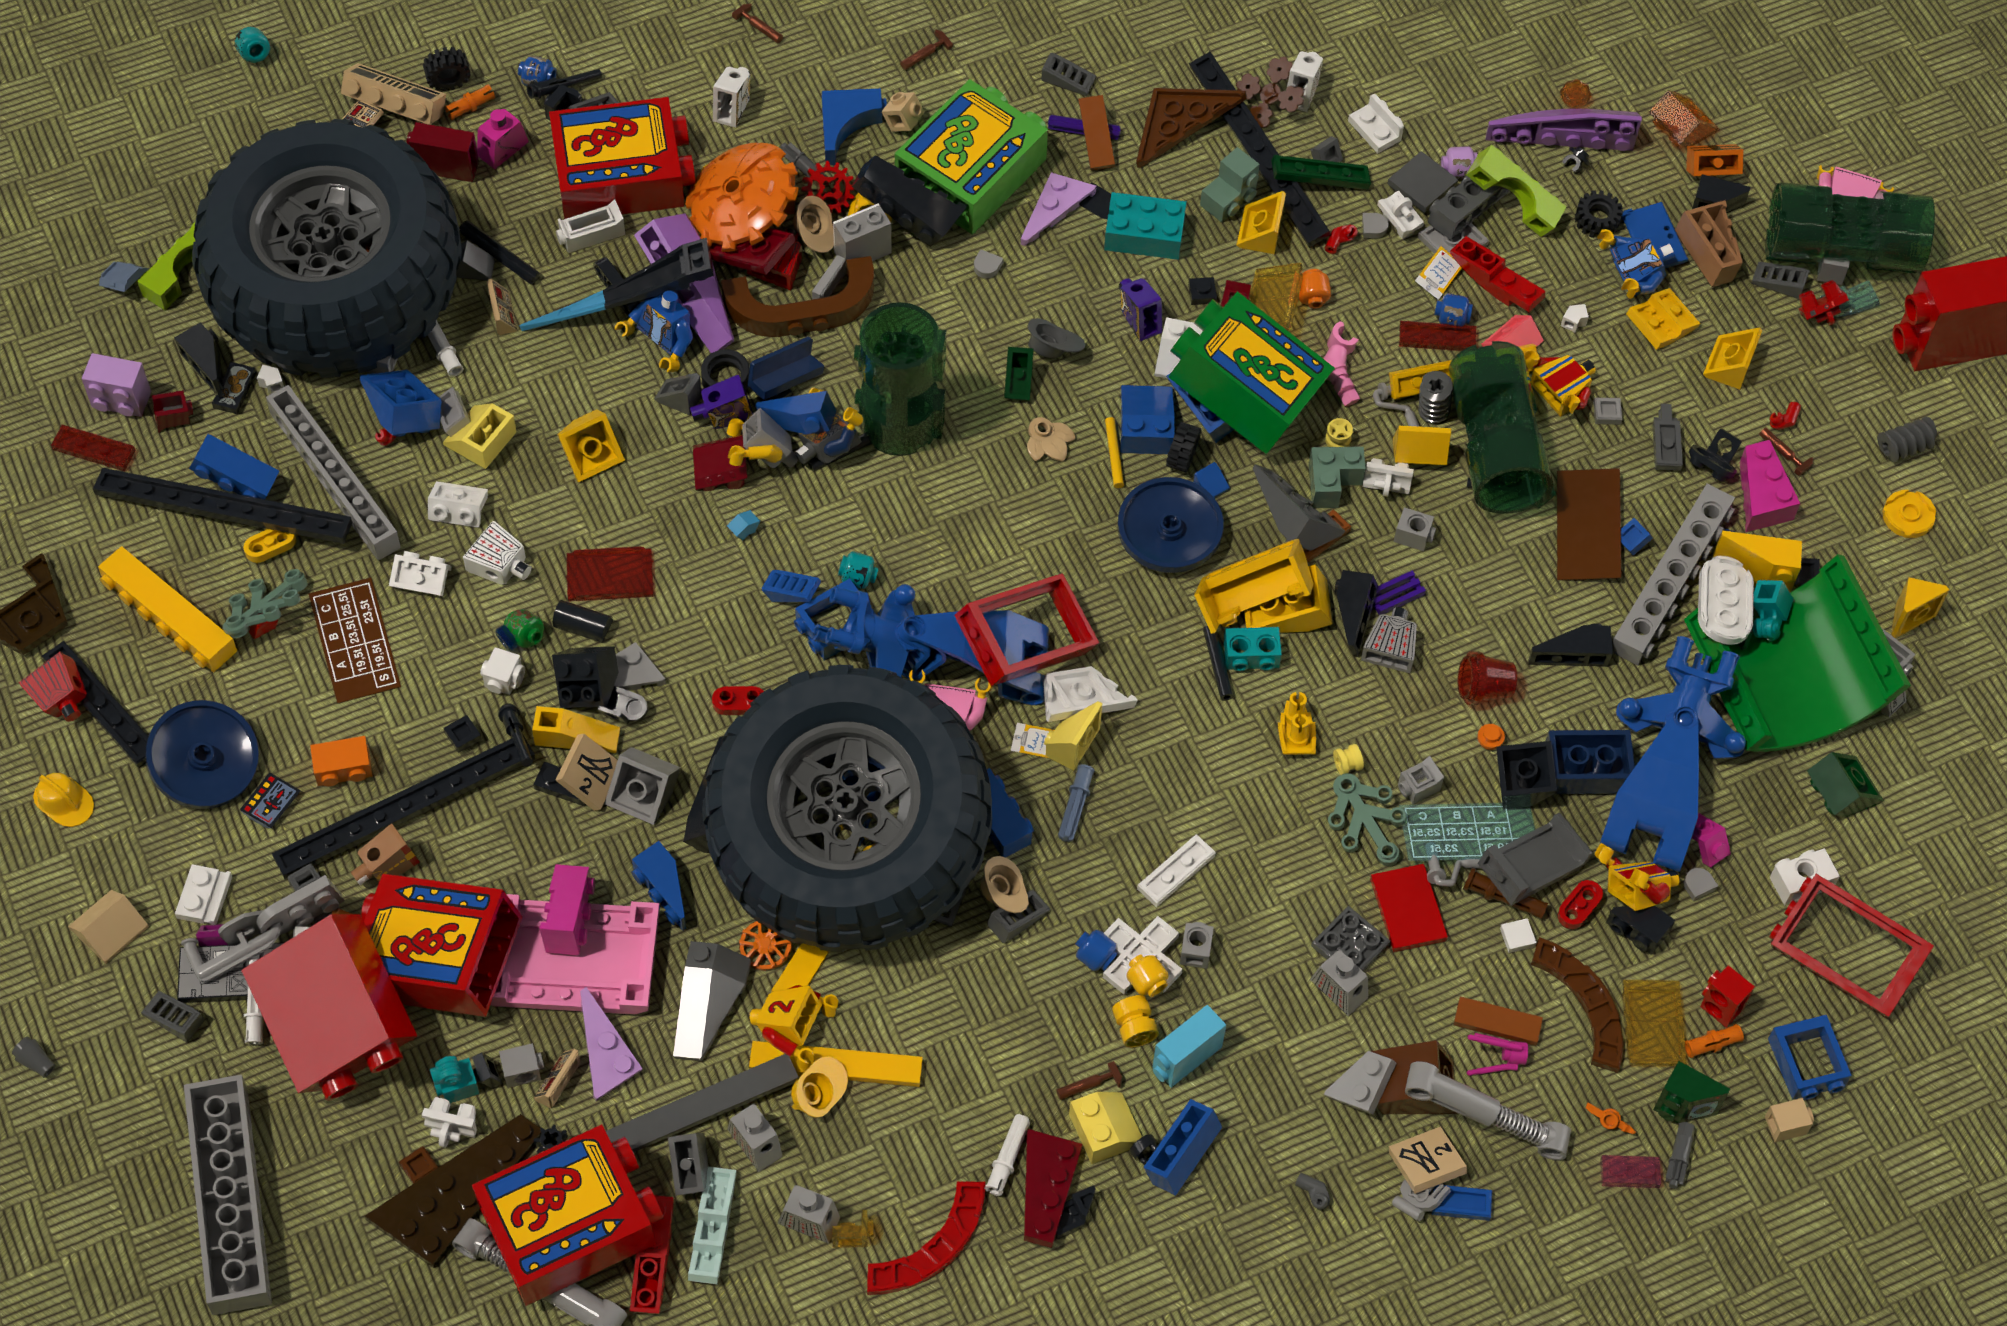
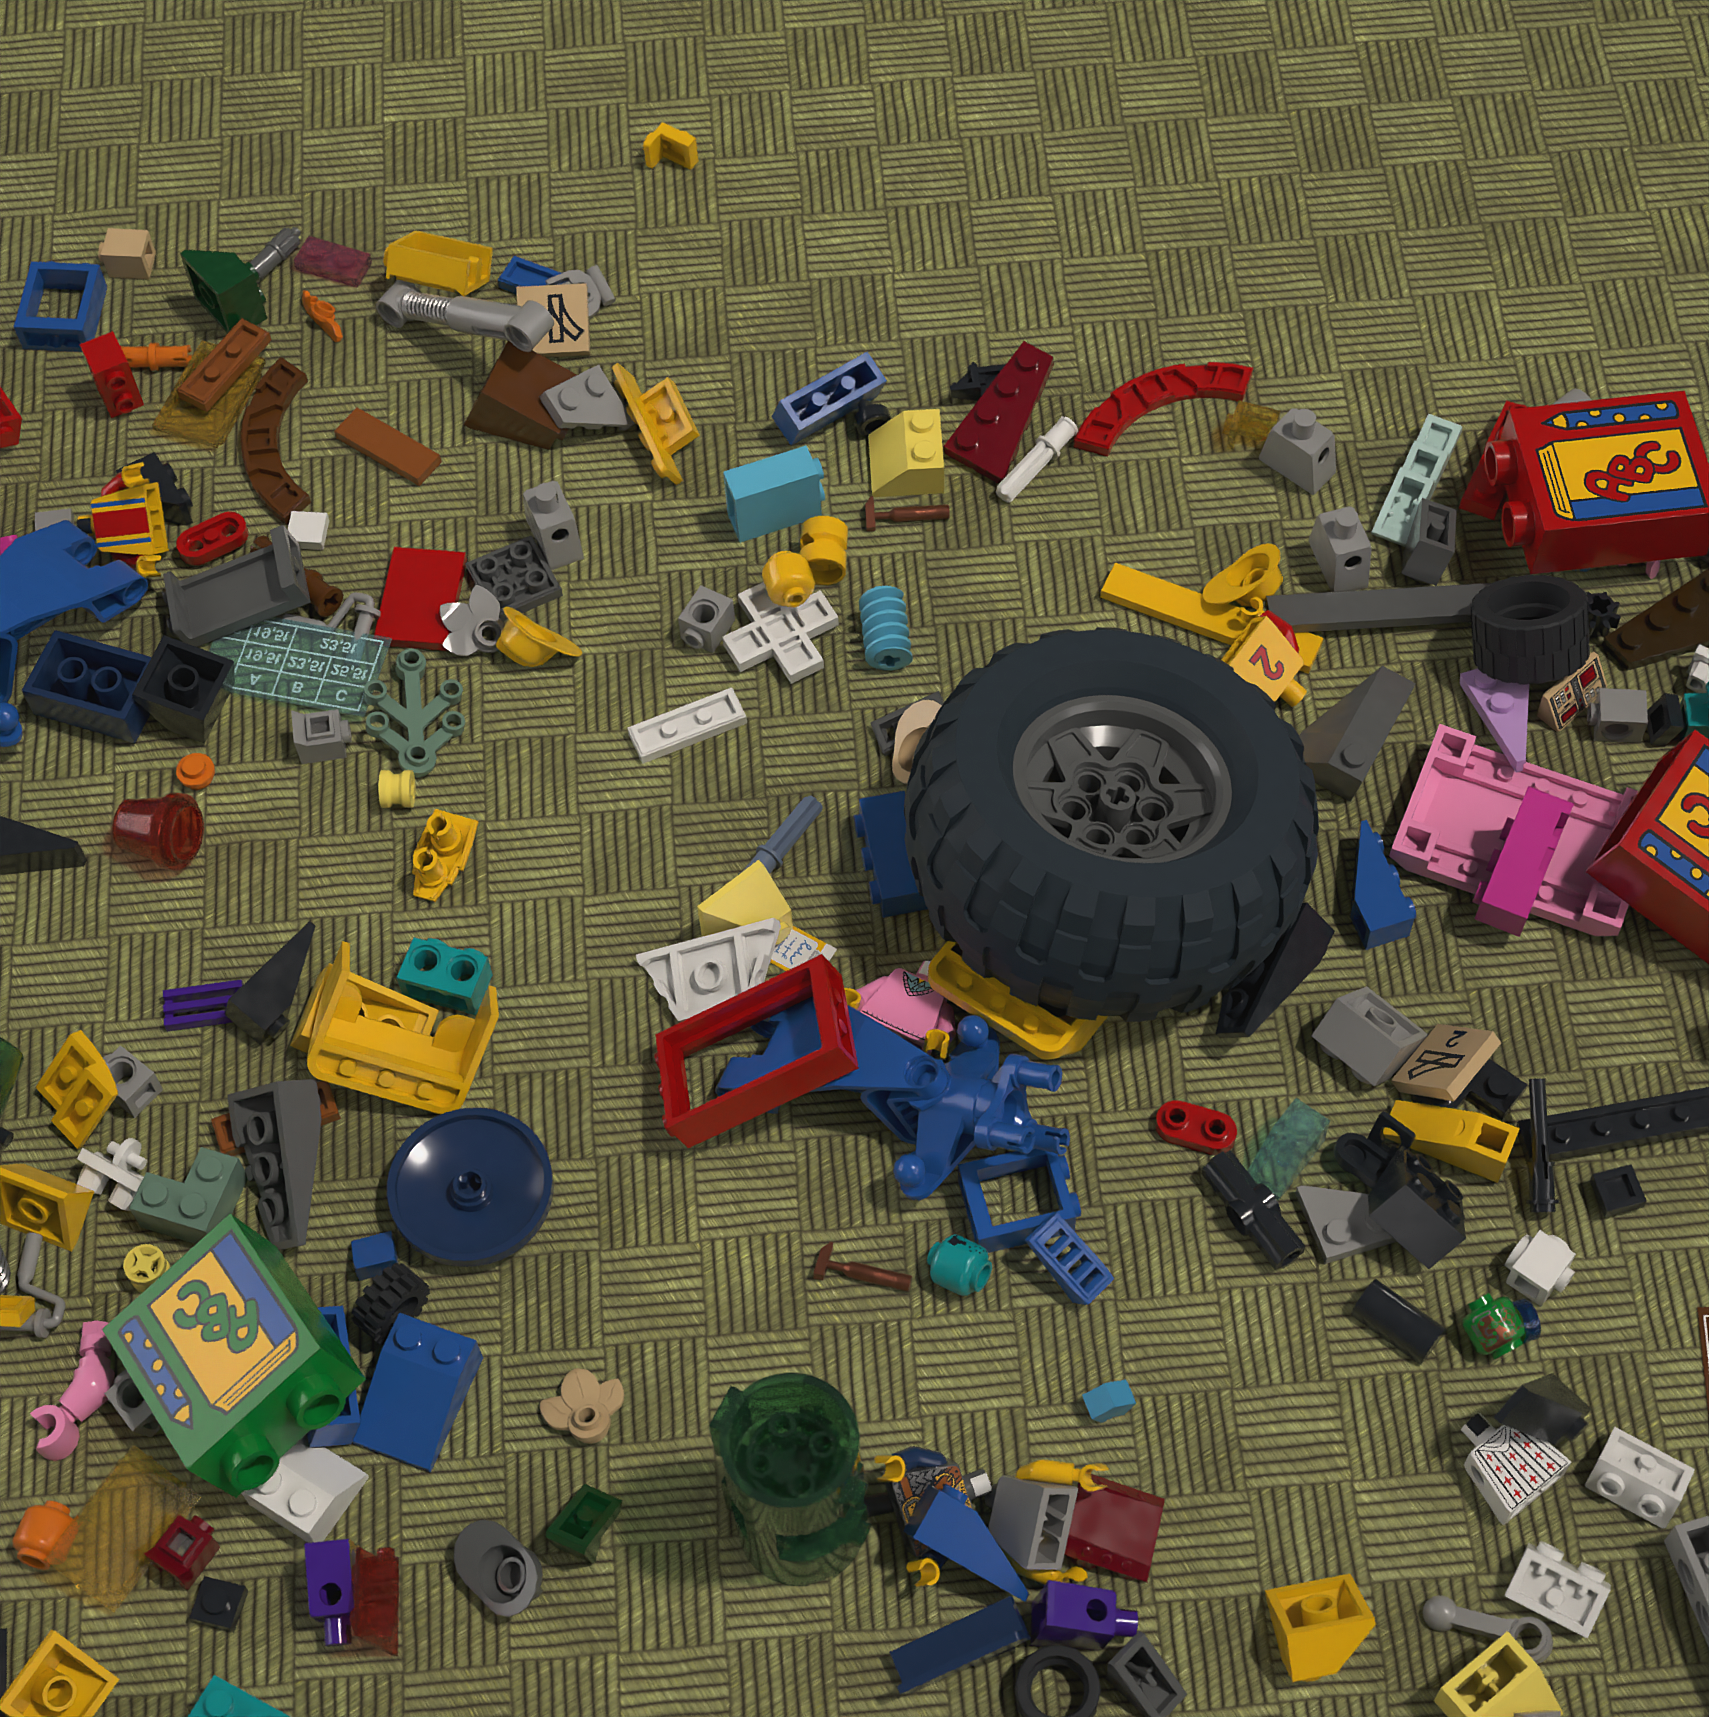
camera: 155 degrees left, 0 degrees up
clear red piece [566,546,654,602] -> none
blue head [1075,930,1118,971] -> none
yellow bar [1105,417,1124,489] -> none
black piece [1203,625,1233,701] -> none
dark grey arm [1295,1172,1330,1210] -> none
light grey torso [1361,607,1417,673] -> none
dark pink plant [1467,1033,1528,1076] -> none
none -> yellow slope [35,1030,118,1149]
none -> dark orange tile [177,318,272,412]
none -> clear red hinge [350,1547,399,1656]
none -> yellow window [383,230,493,296]
none -> light grey plate [439,585,505,656]
none -> yellow piece [496,606,583,667]
none -> yellow bracket [612,363,700,485]
none -> copper piece [813,1241,912,1292]
none -> medium azure piece [859,586,913,670]
none -> black piece [1201,1150,1306,1270]
none -> clear light blue slope [1247,1098,1330,1201]
none -> light grey piece [1423,1595,1553,1664]
none -> black tyre [1471,575,1590,685]
none -> black slope [1494,1373,1592,1445]

